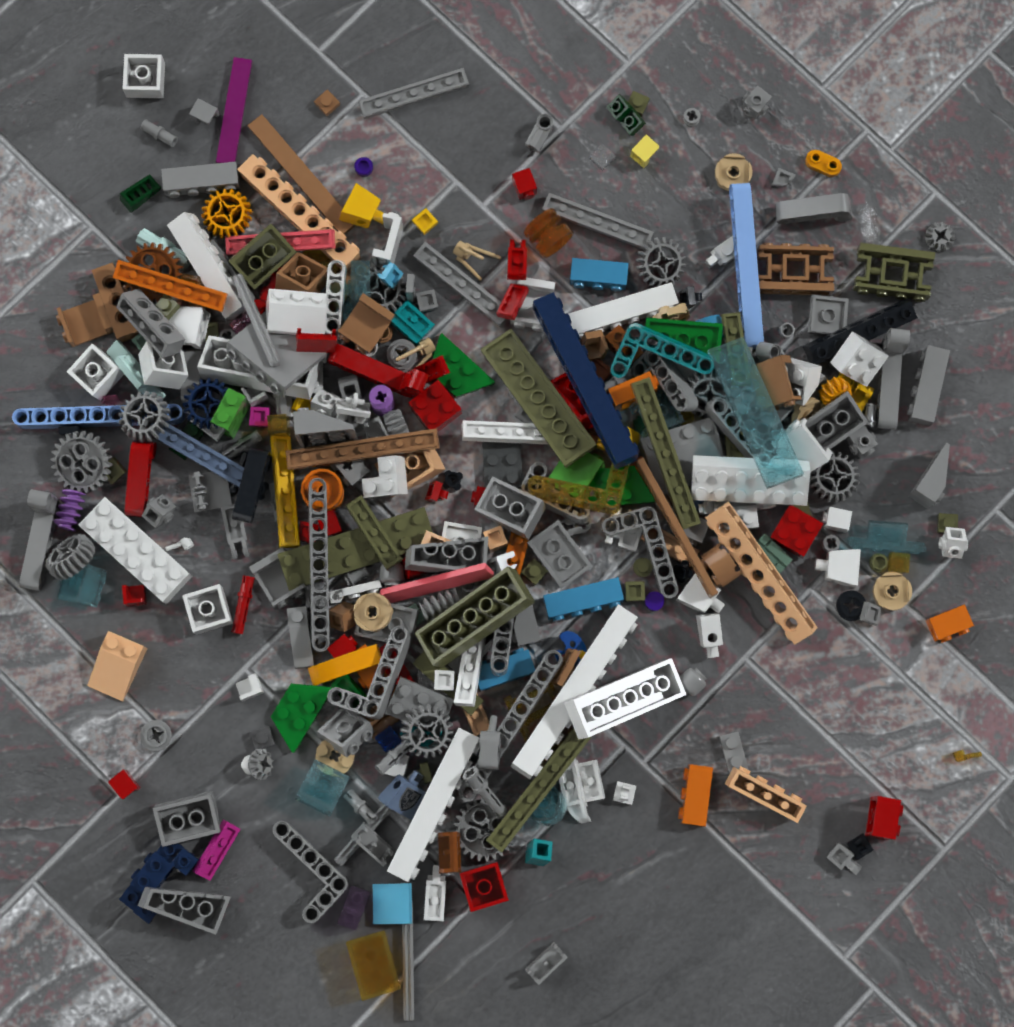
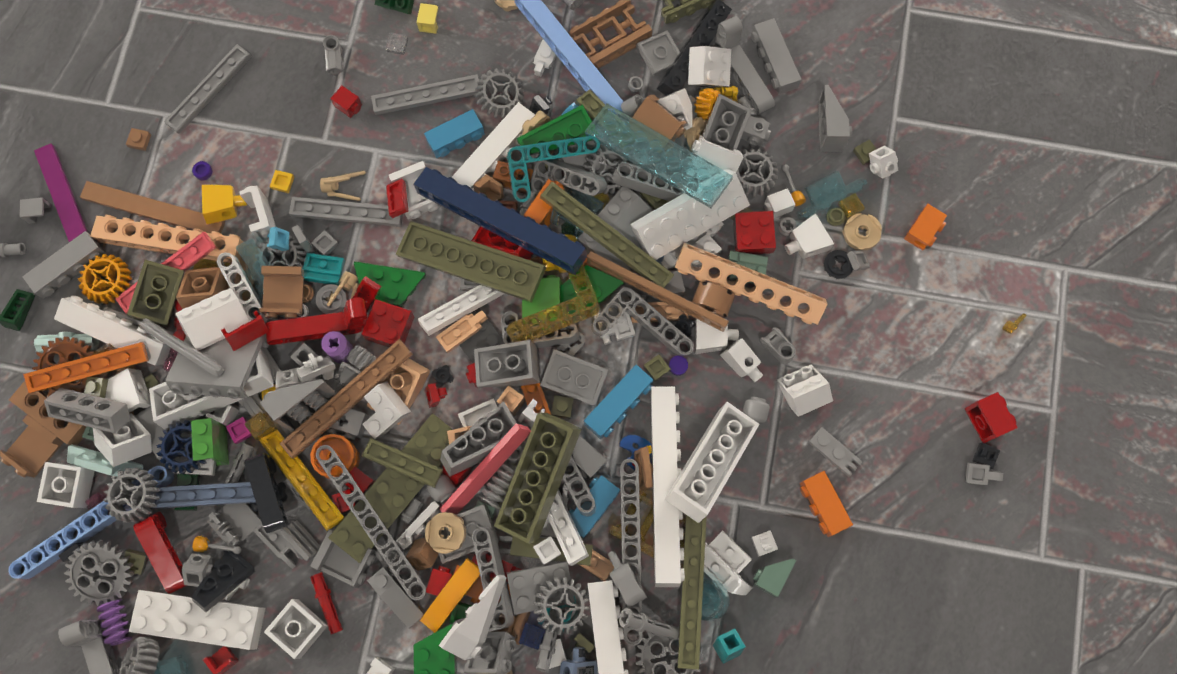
camera: 30 degrees left, 5 degrees down
red hinge [507,239,527,280] -> none
clear orange wheel [523,208,574,258] -> none
olive plate [633,558,652,577] -> none
light nougat brick [725,766,807,823] -> none
none -> black wing [191,550,255,612]
none -> hinge [192,536,241,554]
none -> light grey tile [280,520,320,561]
none -> light nougat hinge [436,310,488,353]
none -> white wedge [439,575,507,660]
none -> sand green slope [753,559,797,597]
none -> light grey piece [760,327,796,364]
none -> white slope [777,364,833,417]
none -> hinge [782,164,806,207]

